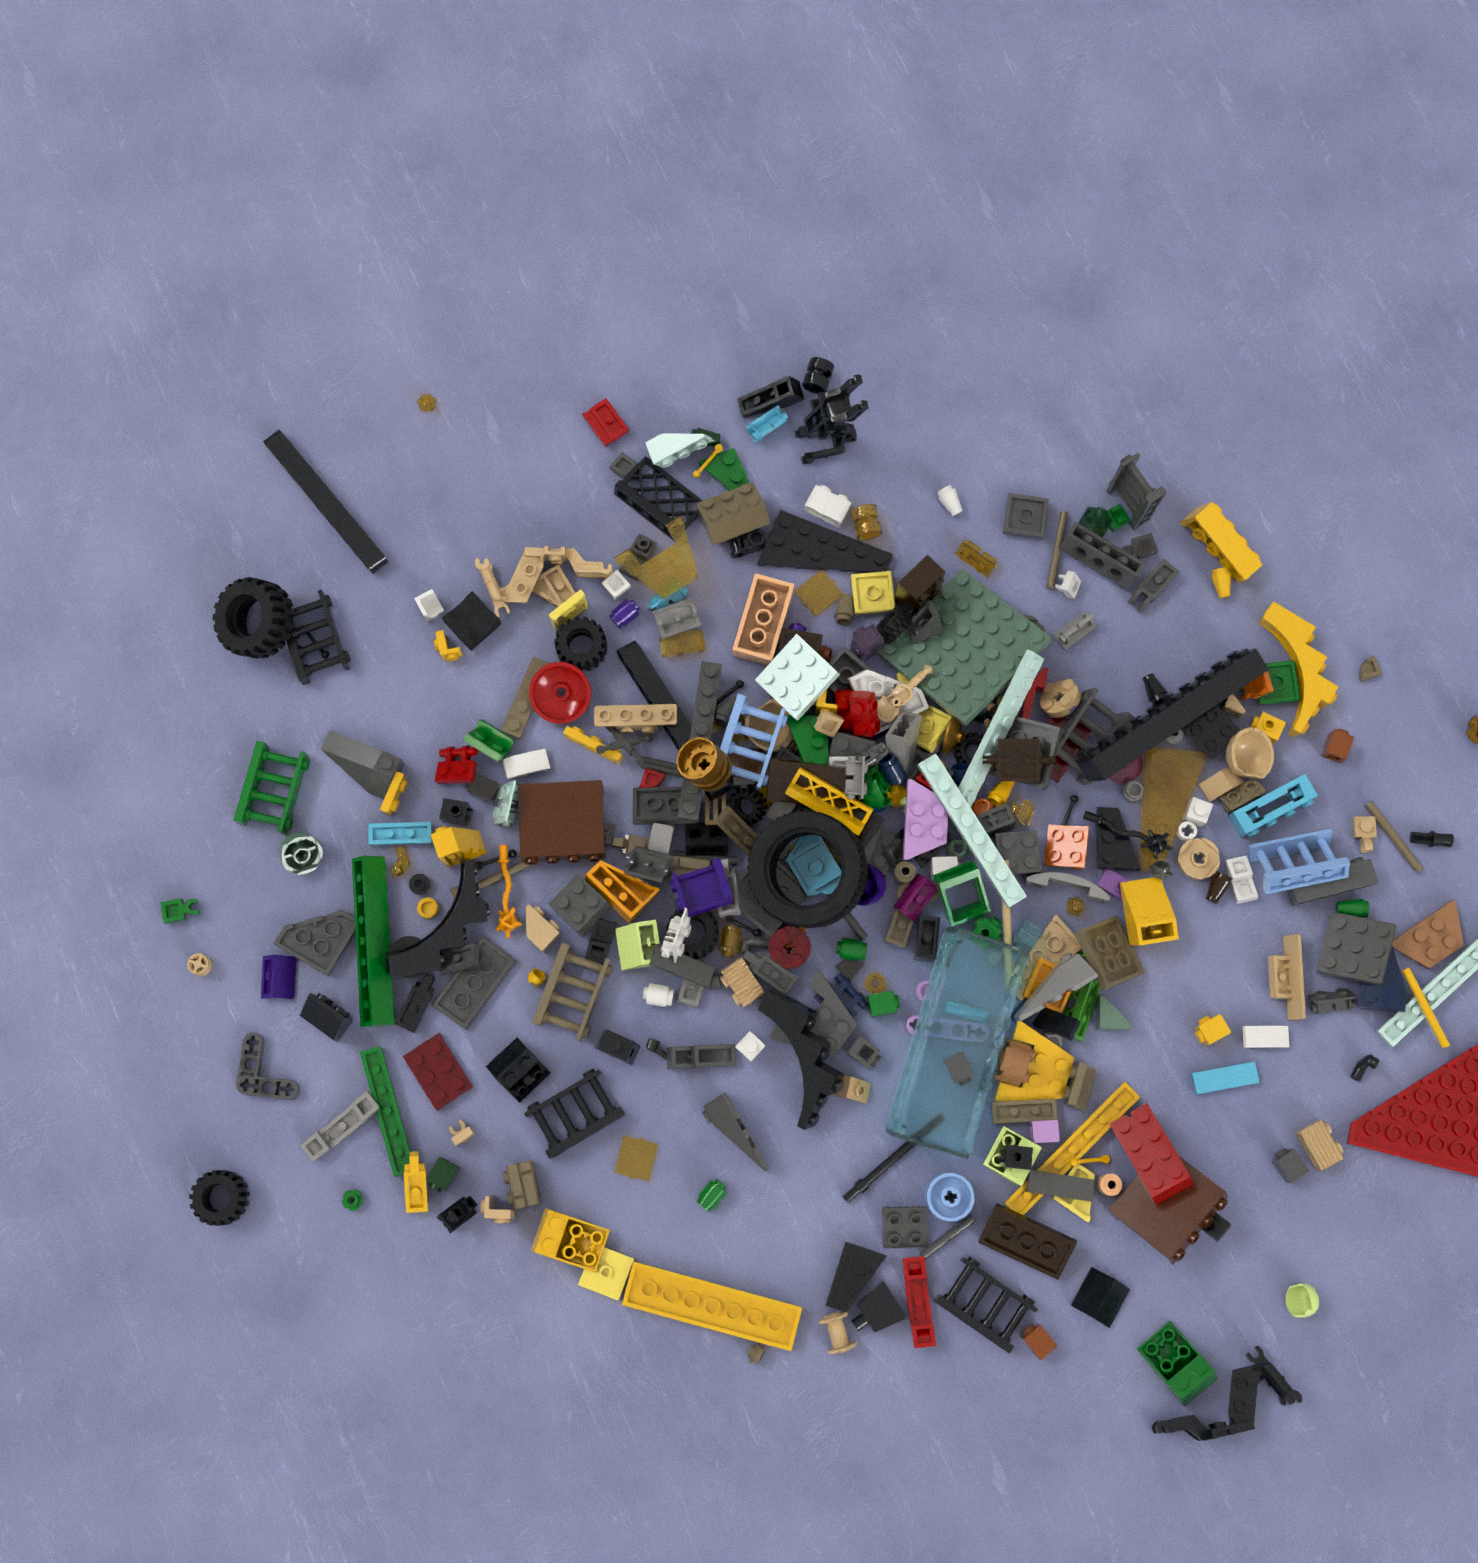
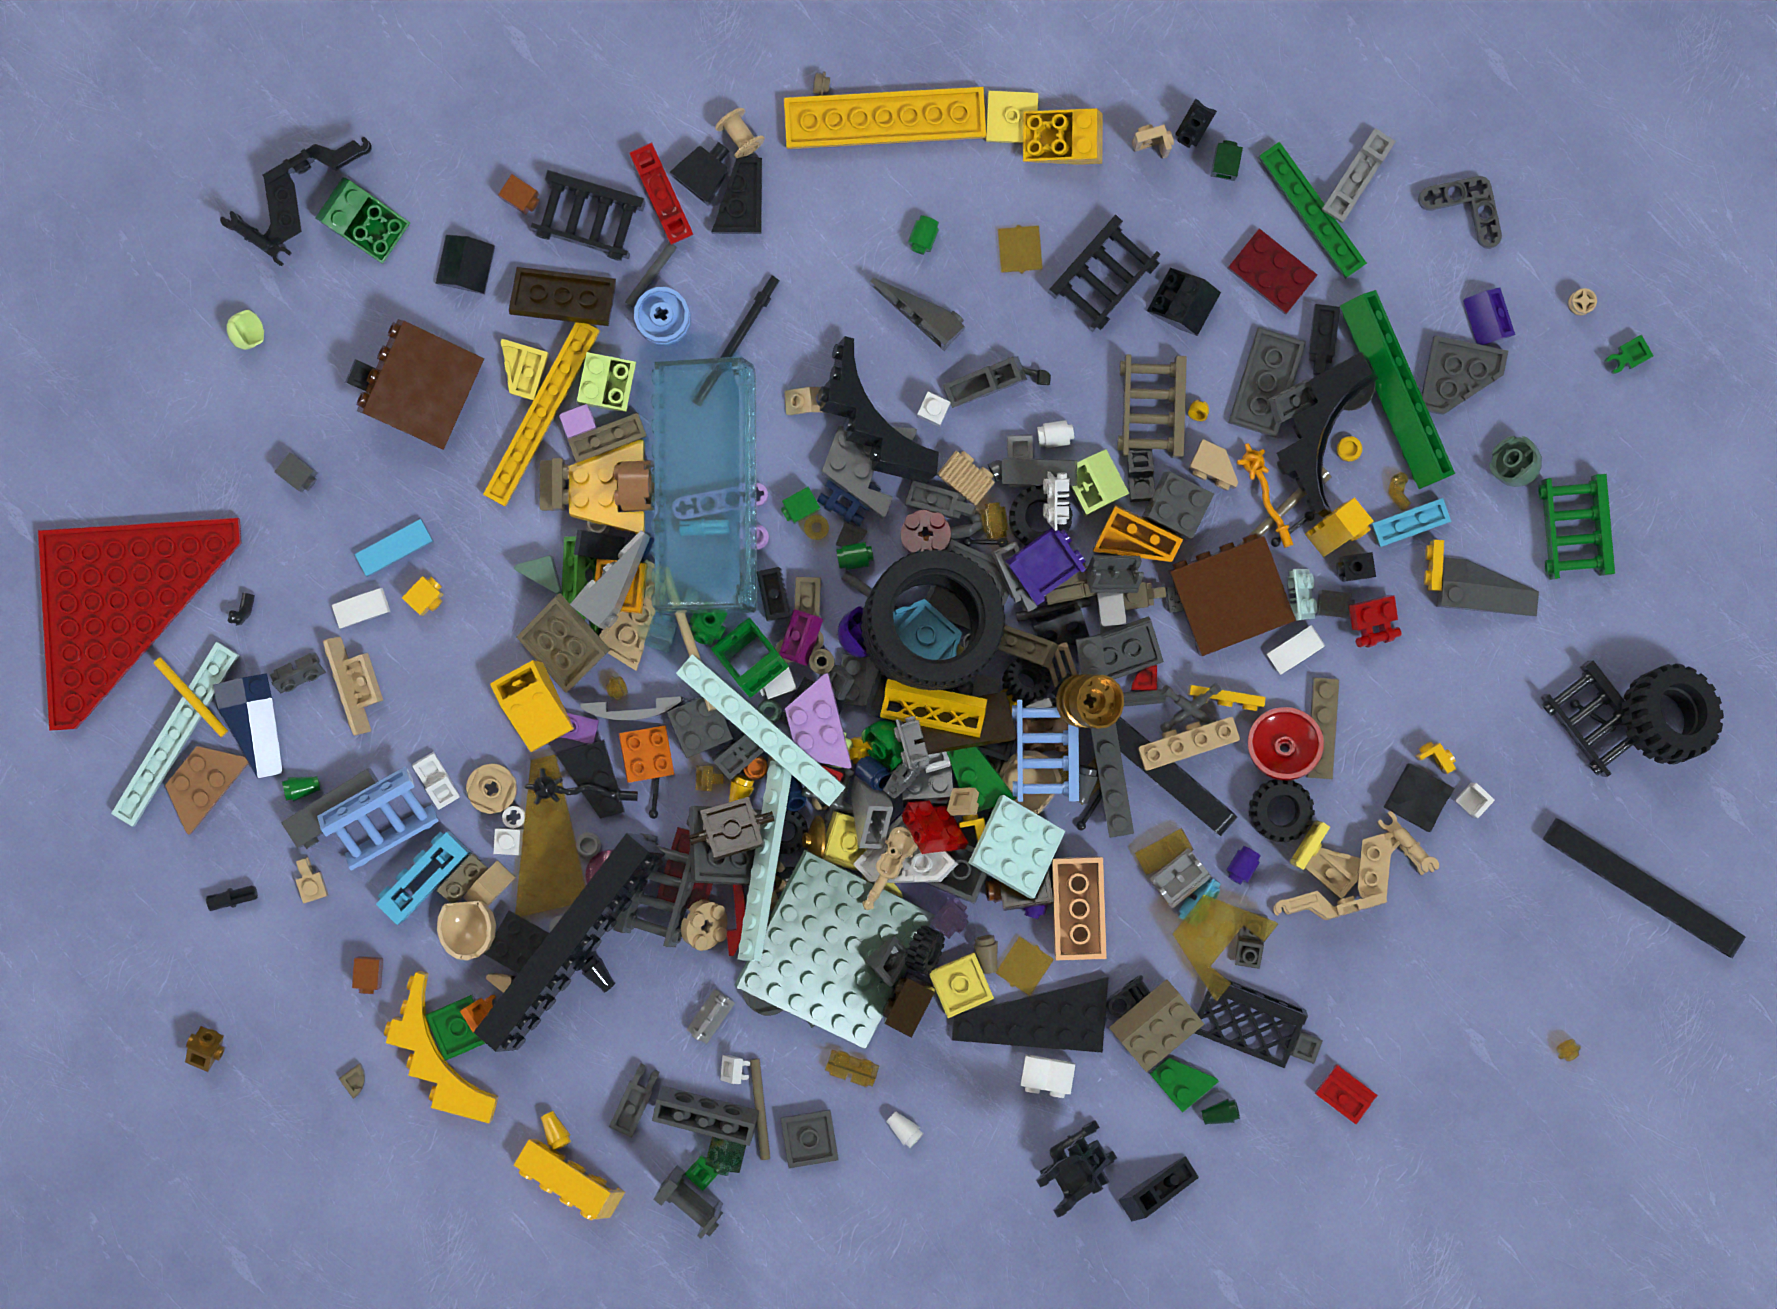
camera: 165 degrees right, 10 degrees up
black tyre [189,1170,250,1226] -> none
black slope [300,993,353,1042] -> none
green plate [342,1189,364,1211] -> none
yellow hinge [404,1151,428,1213] -> none
black plate [409,874,430,895] -> none
tan tile [449,1120,476,1146] -> none
green bracket [463,719,515,762] -> none
dark tan brick [503,1160,542,1209] -> none
black torso [595,1029,641,1066] -> none
white tile [602,570,631,600] -> none
light aqua slope [645,433,713,468] -> none
yellow hinge [693,444,723,478] -> none
medium azure hinge [745,405,789,443] -> none
black wheel [802,357,834,394] -> none
dark grey brick [847,1036,881,1069] -> none
clear yellow wheel [851,504,882,540] -> none
dark grey hinge [882,1206,927,1248] -> none
dark grey brick [943,1051,974,1086] -> none
black brick [999,1145,1033,1170] -> none
dark grey tile [1026,1170,1095,1202] -> none
yellow hinge [1069,1155,1110,1166] -> none
light nougat brick [1097,1174,1122,1196] -> none
red piece [1109,1103,1194,1205] -> none
clear smoke plate [1121,533,1158,559] -> none
dark grey plate [1149,861,1173,879] -> none
dark brown cone [1205,871,1232,904] -> none
yellow brick [1250,712,1286,745] -> none
tan brick [1295,1120,1344,1171] -> none
dark grey plate [1316,911,1396,986] -> none
dark tan bar [1365,801,1424,873] -> none

